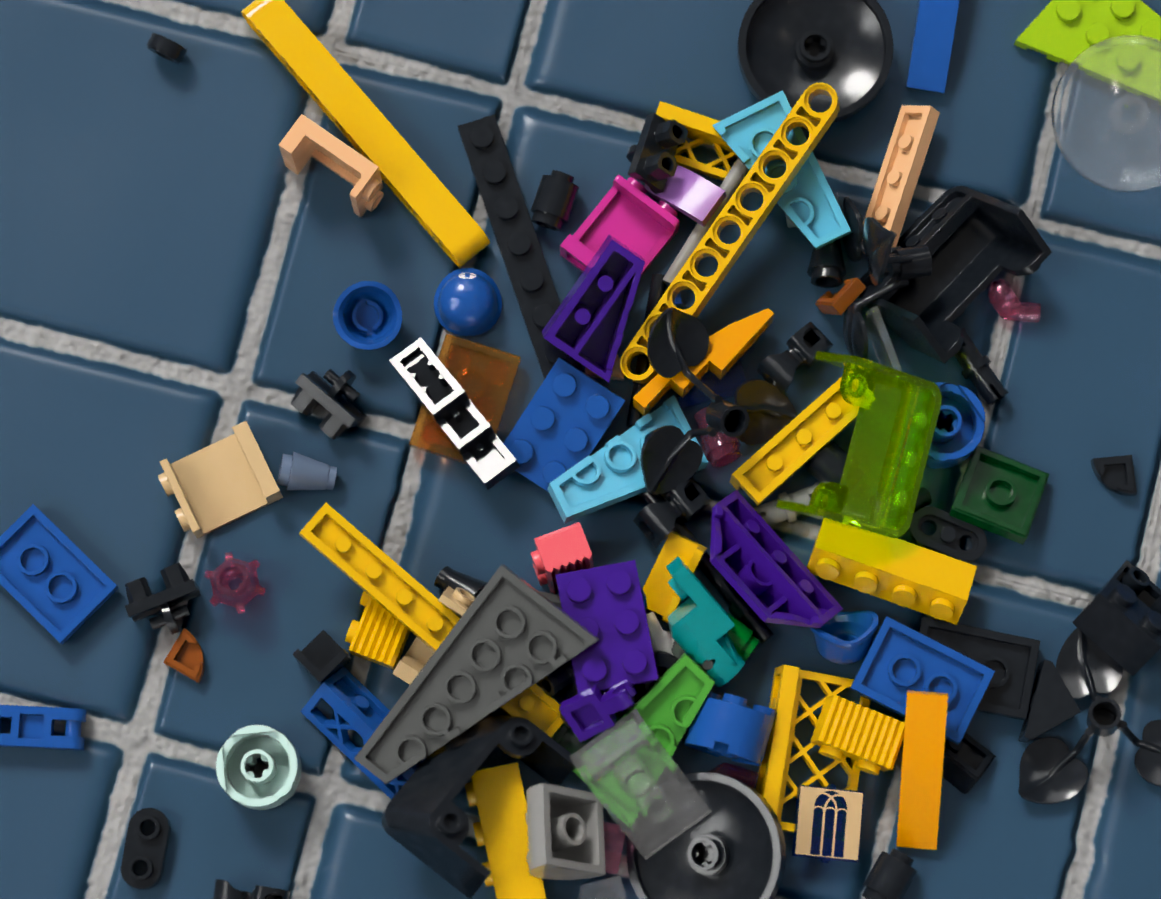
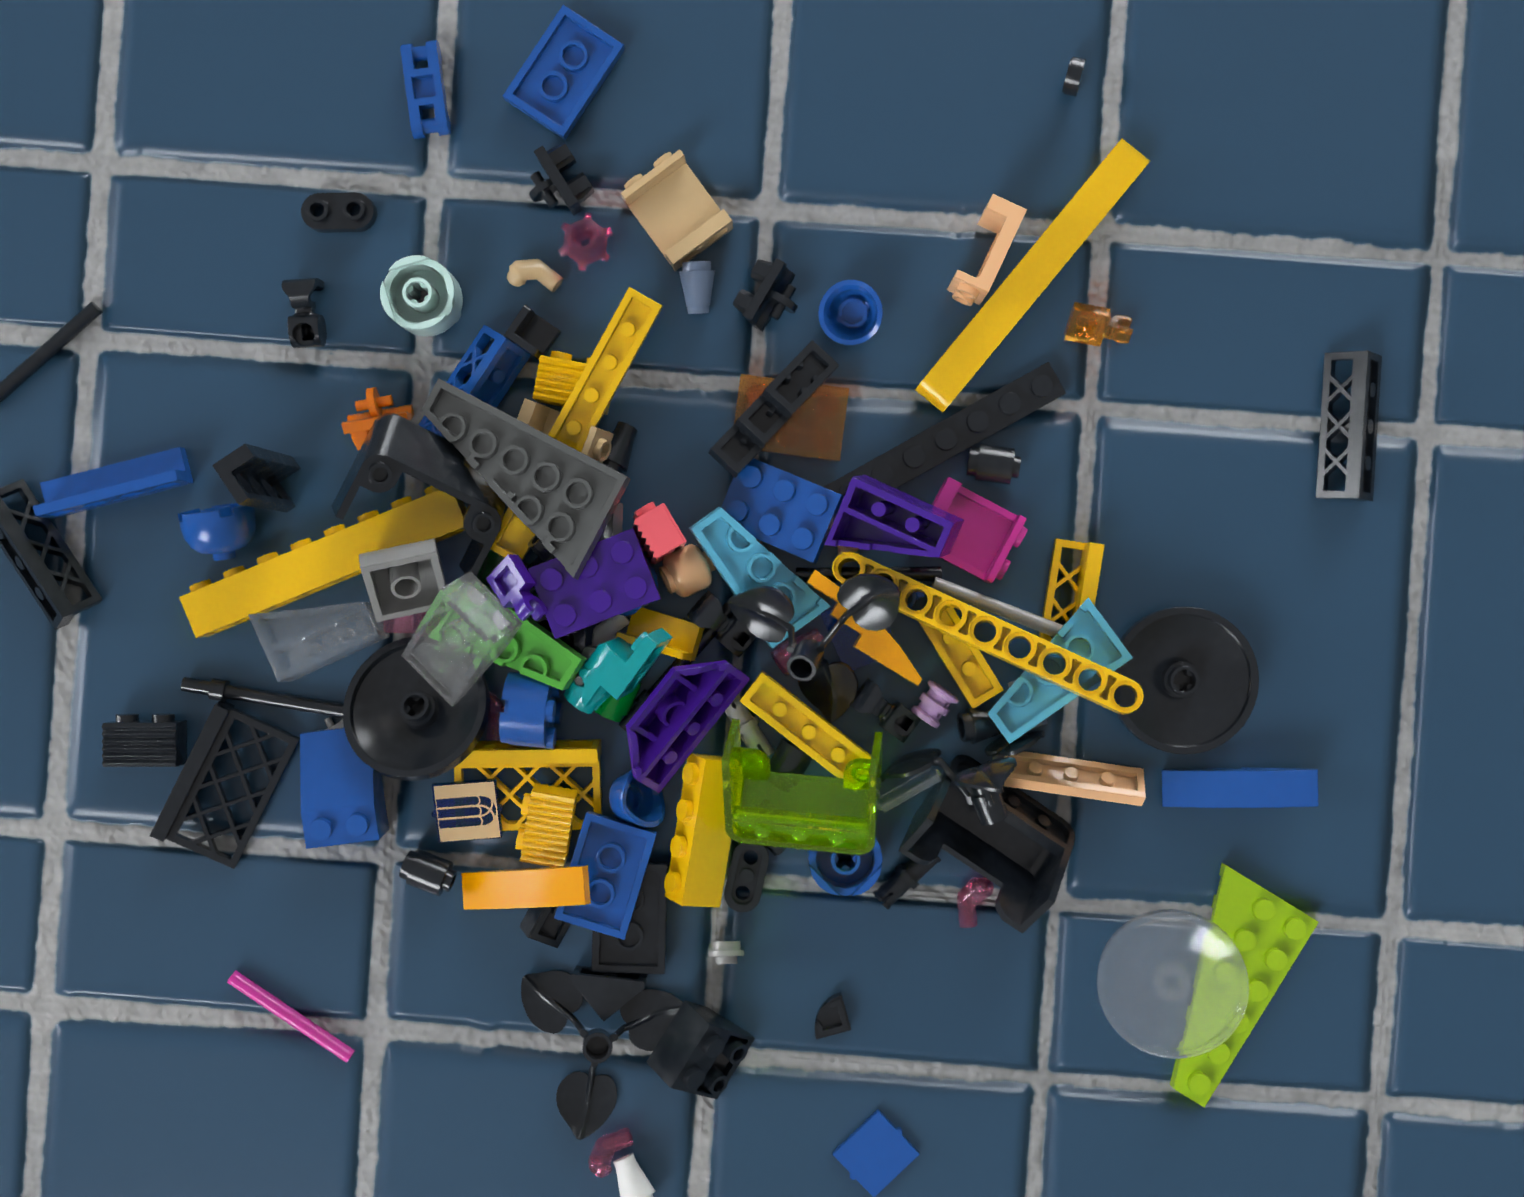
camera: 80 degrees right, 10 degrees up
dark orange tile [163,628,205,684] -> none
blue helmet [434,268,502,336] -> none
black hips [626,113,688,194] -> none
medium lavender slope [644,165,726,227] -> none
dark orange tile [815,278,866,315] -> none
dark green plate [949,446,1049,545] -> none
none -> orange hips [341,387,415,450]
none -> tan arm [507,259,564,292]
none -> light nougat head [659,544,716,597]
none -> light grey plate [708,941,744,964]
none -> lavender bush [911,680,959,729]
none -> yellow plate [918,607,1004,709]
none -> clear orange plate [1064,302,1133,347]

